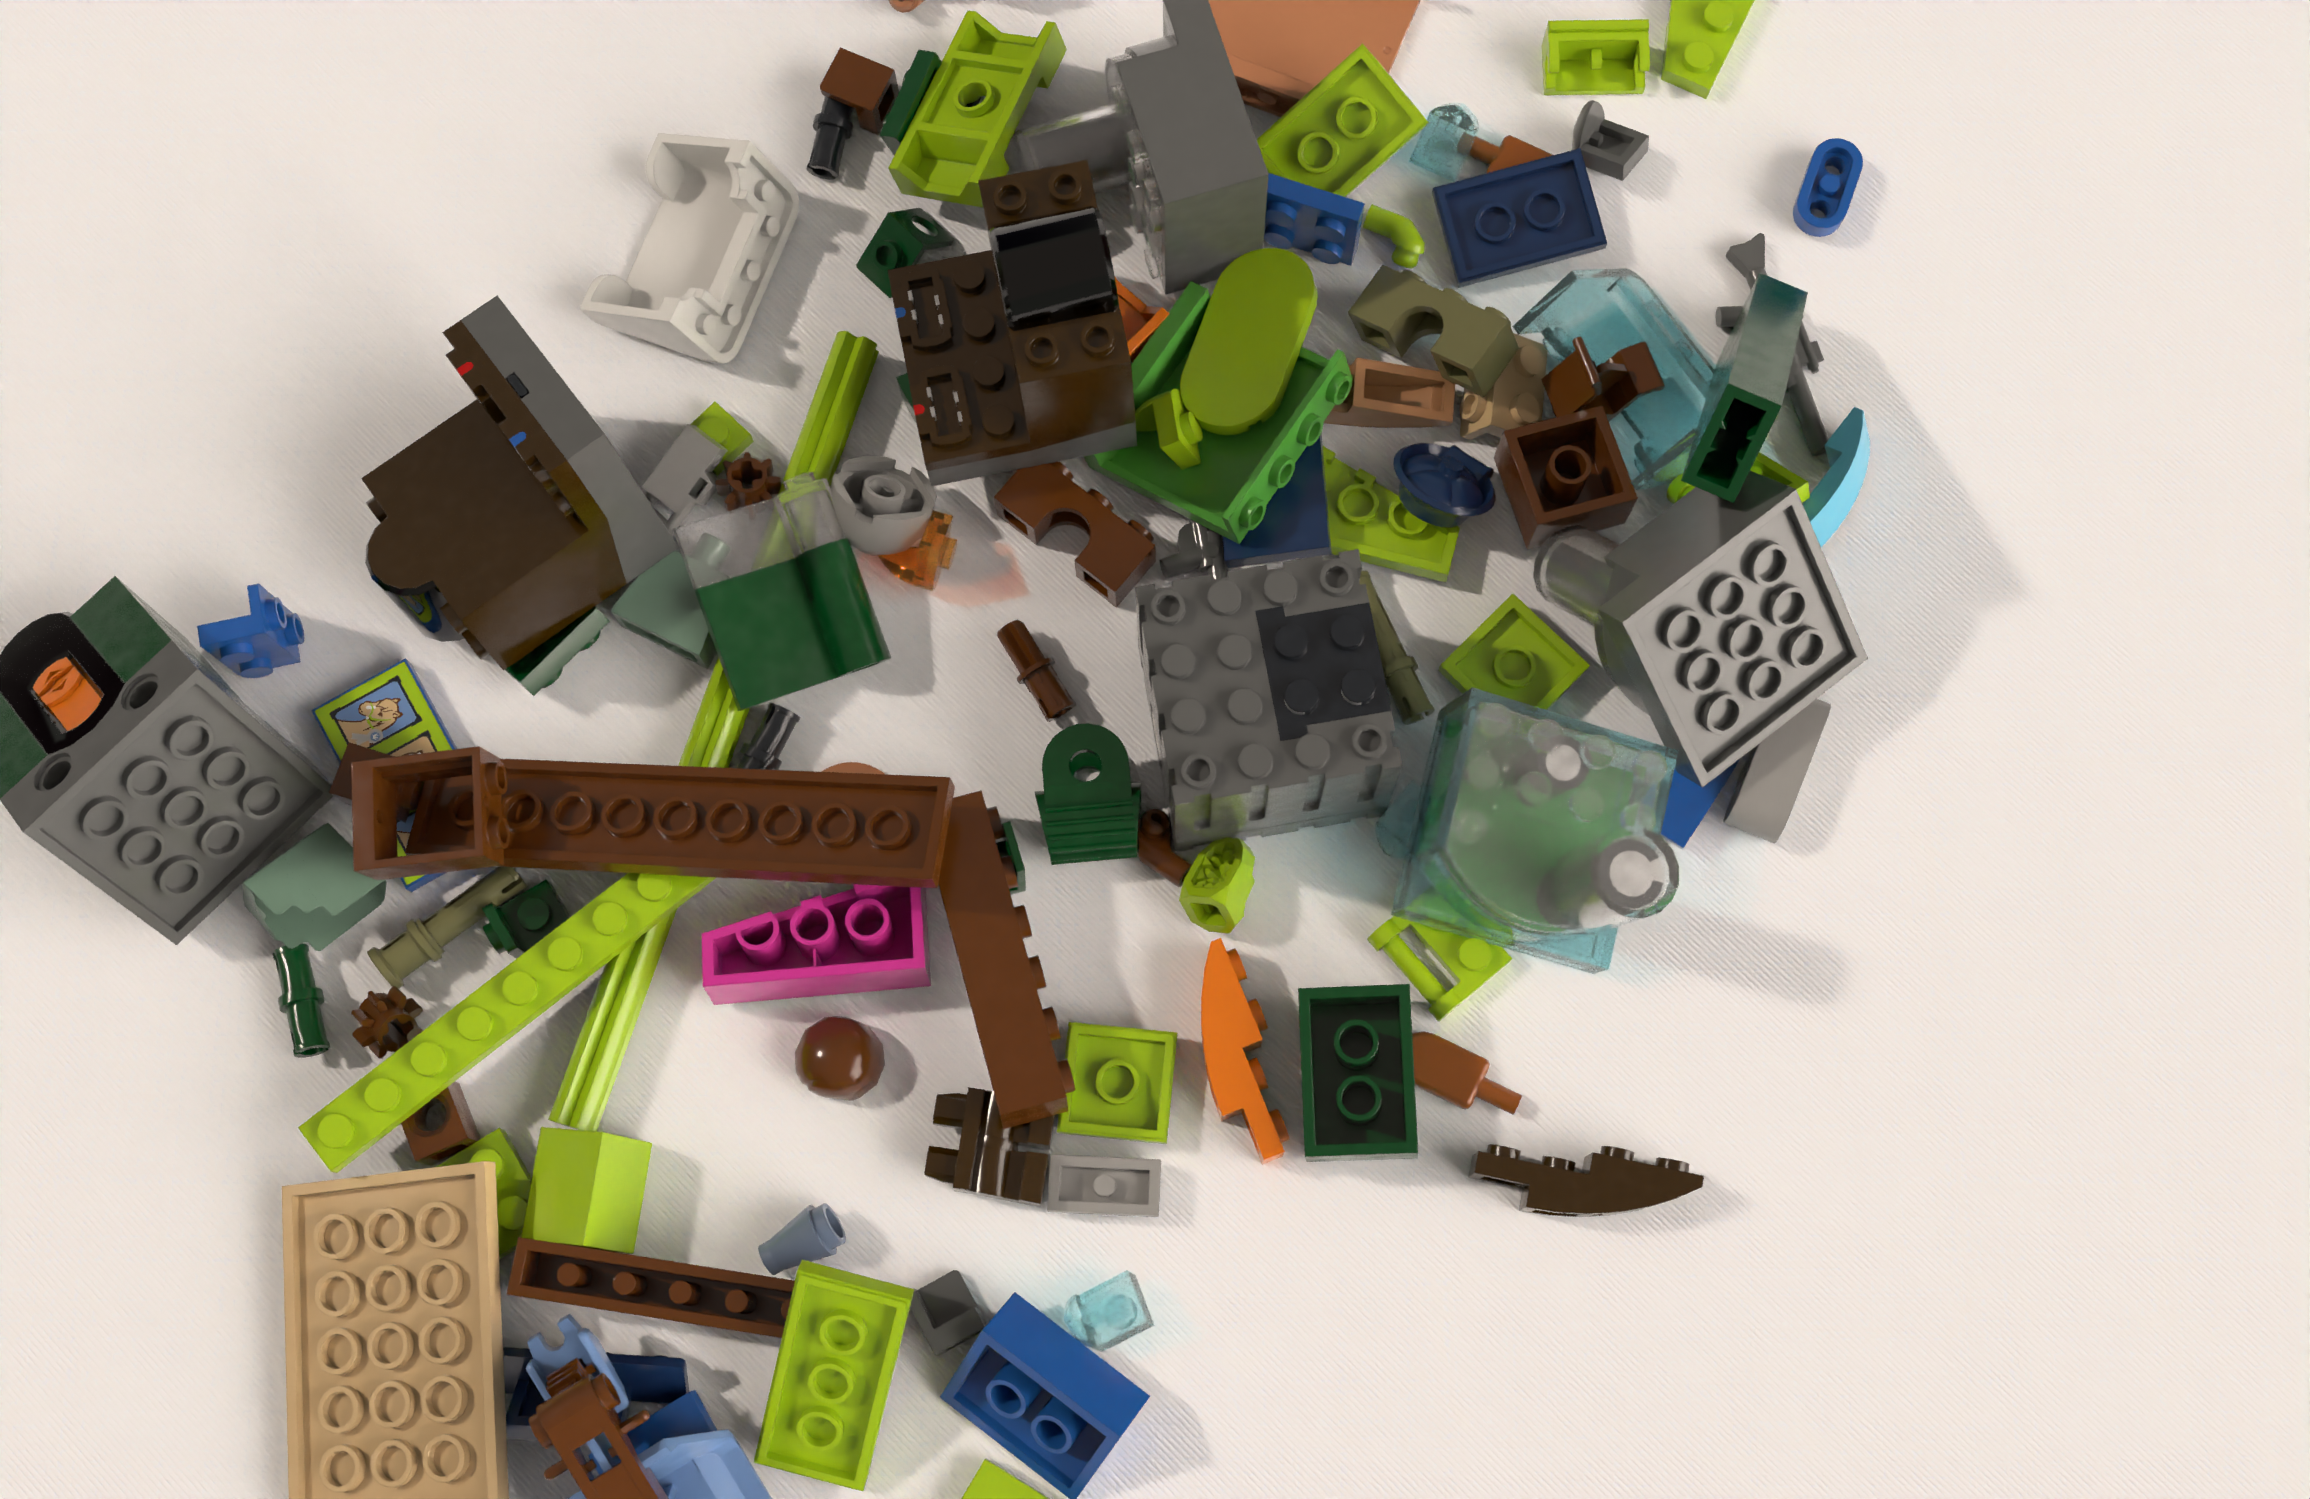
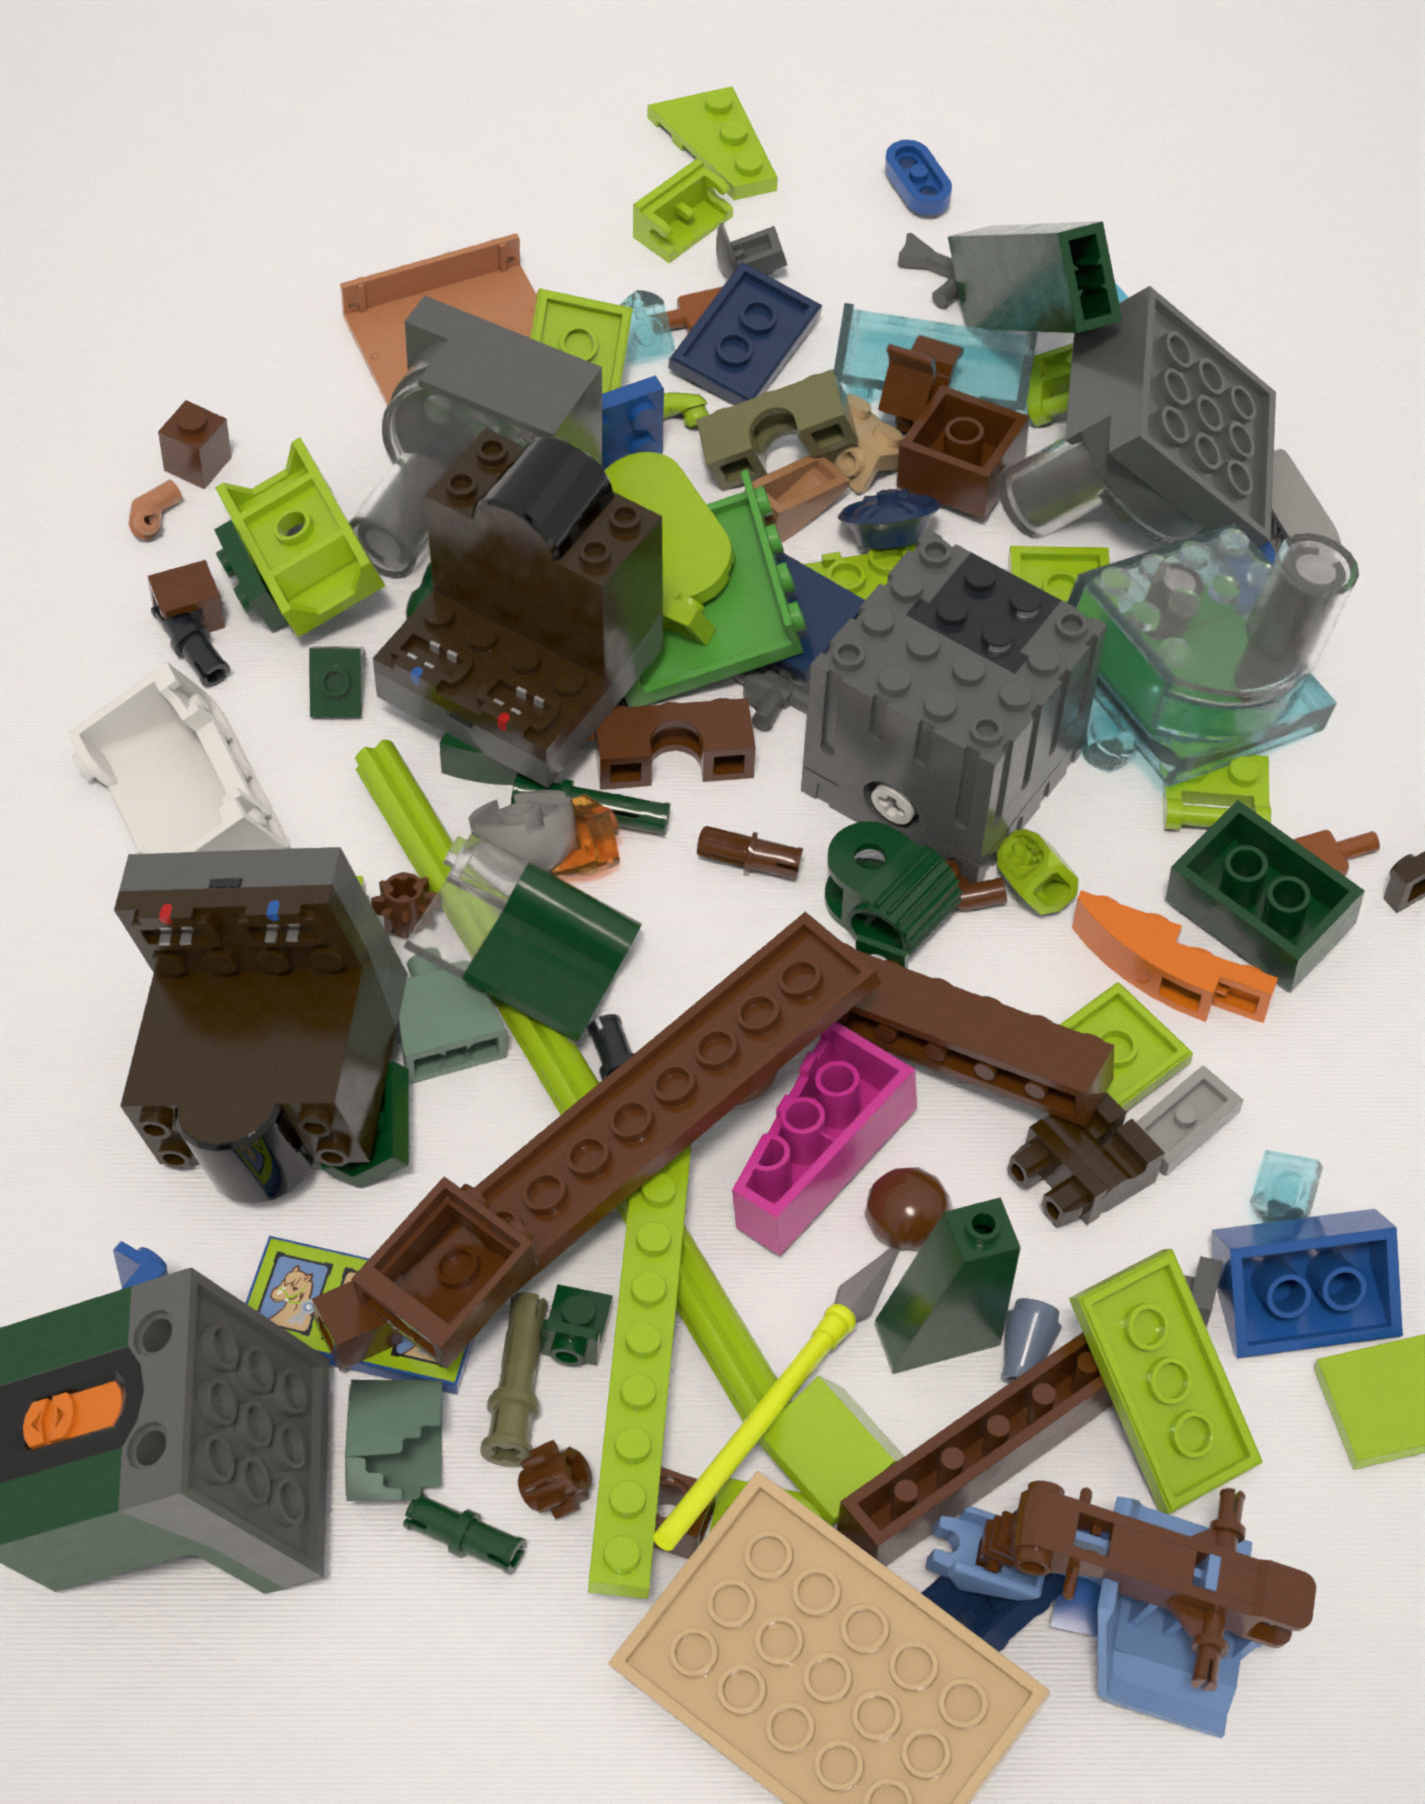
camera: 50 degrees left, 20 degrees down
none -> dark green pin [511,774,671,836]
none -> neon yellow piece [653,1247,900,1551]
none -> dark green slope [874,1197,1021,1374]

